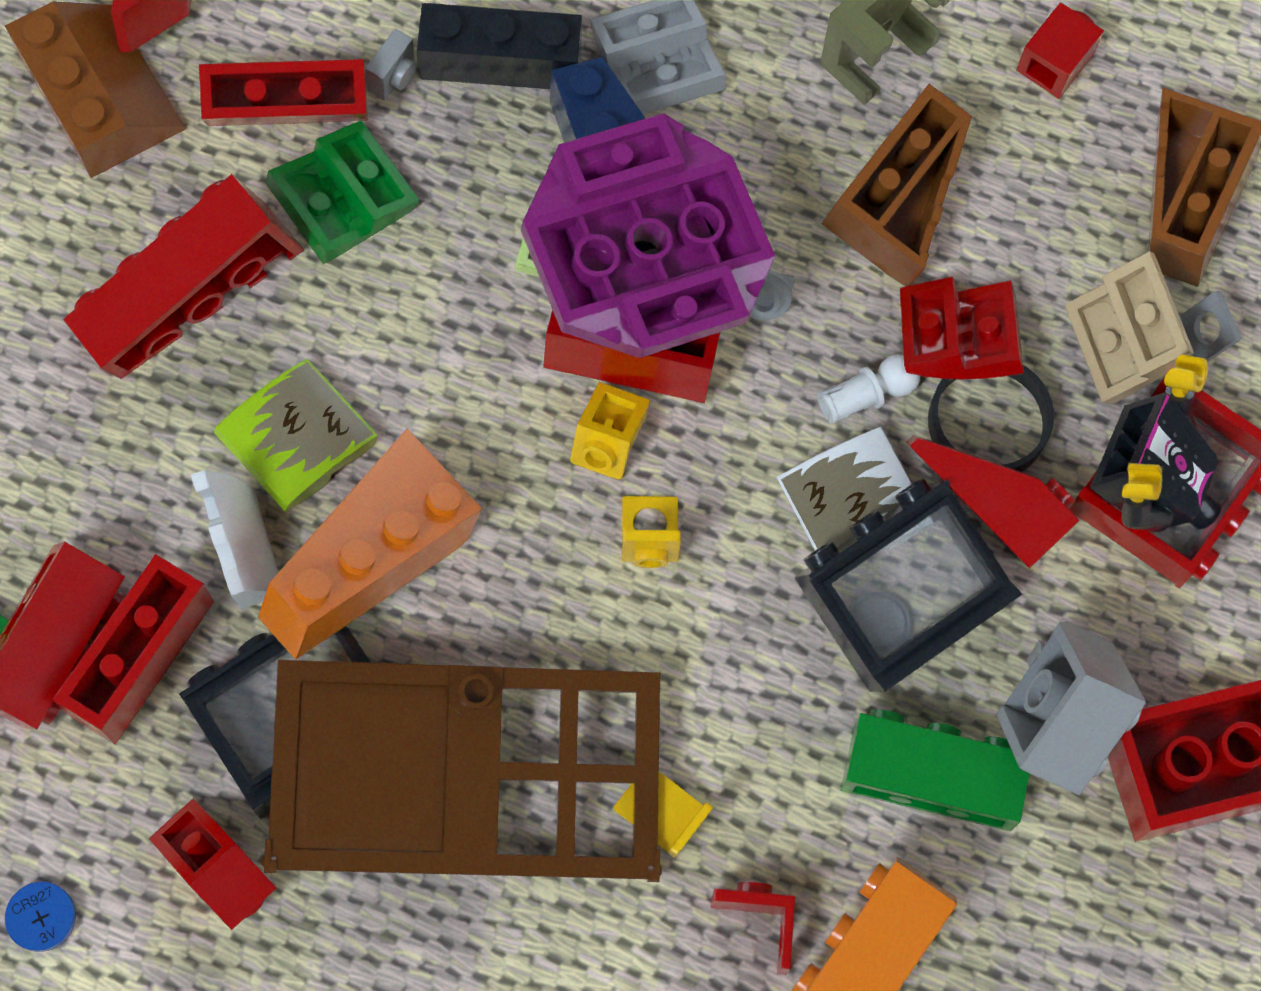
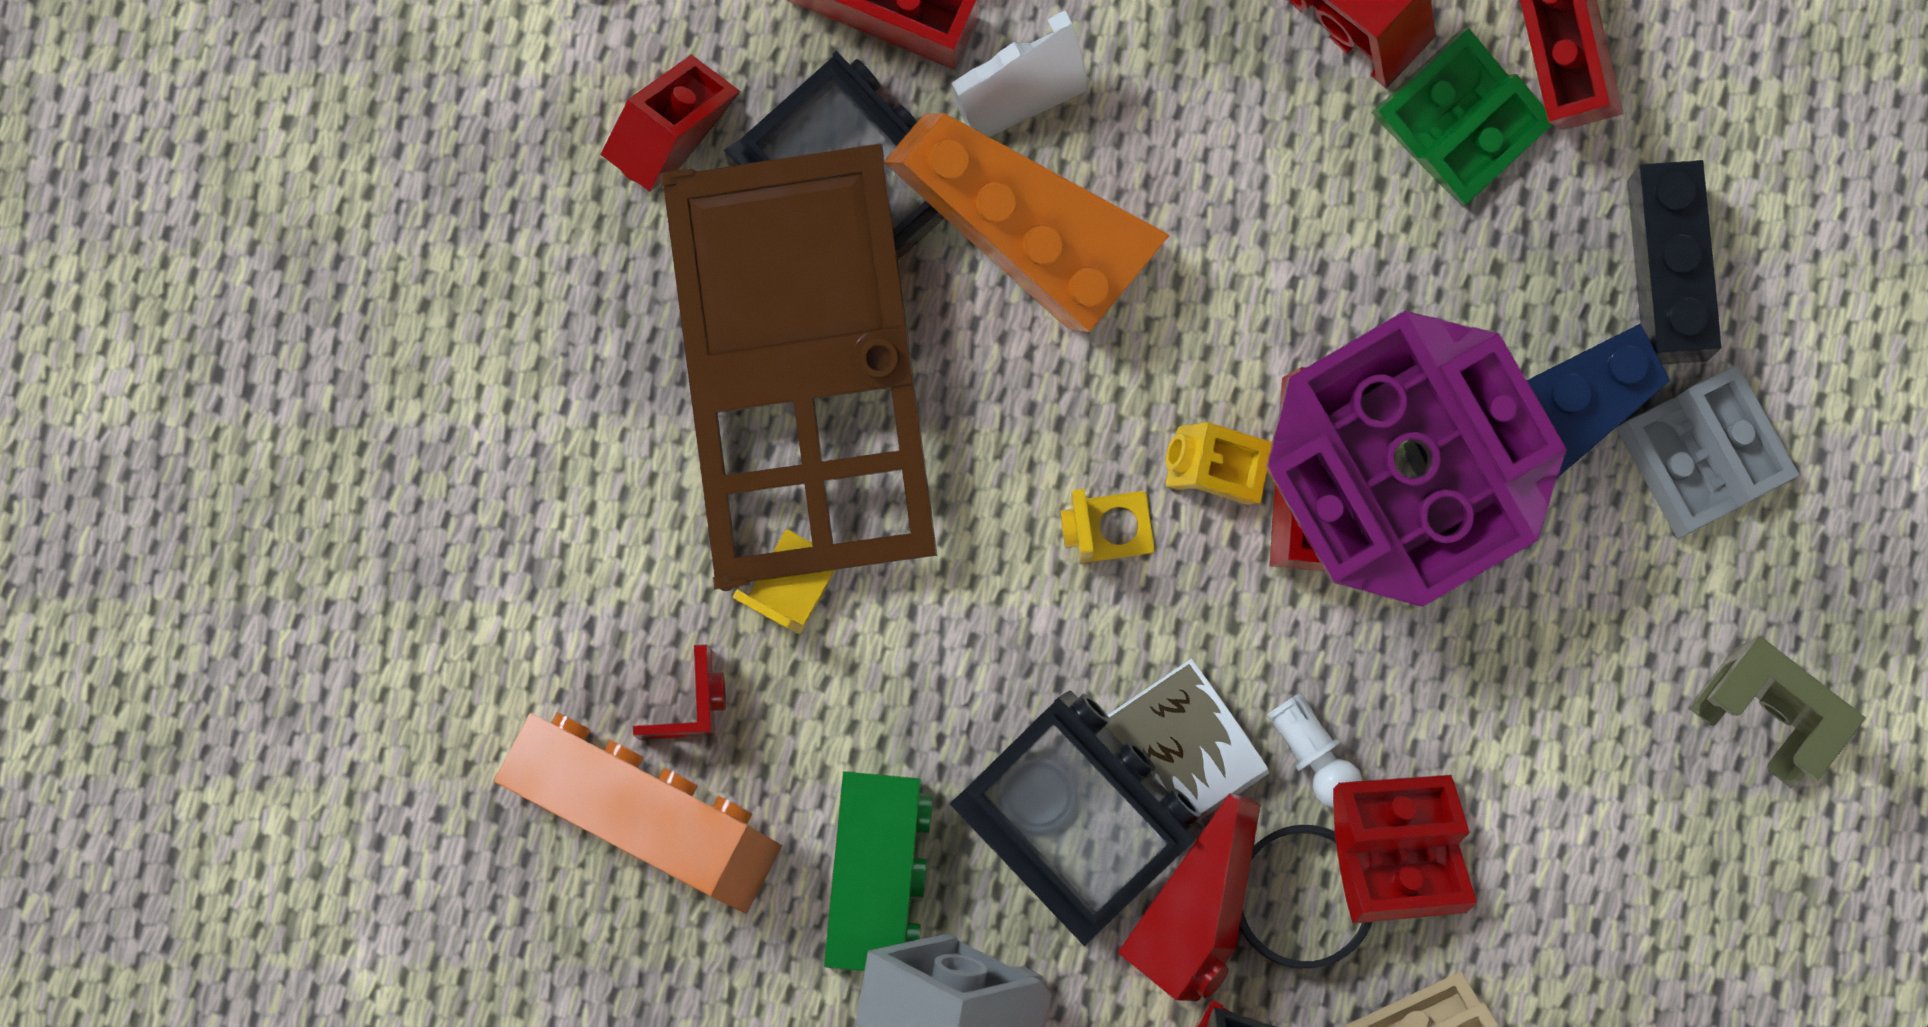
camera: 90 degrees right, 10 degrees up
slope [214,358,378,512] -> none
light grey plate [365,28,417,101] -> none
light grey plate [750,270,794,320] -> none
dark orange wedge [821,83,972,286] -> none
red brick [1016,2,1104,99] -> none

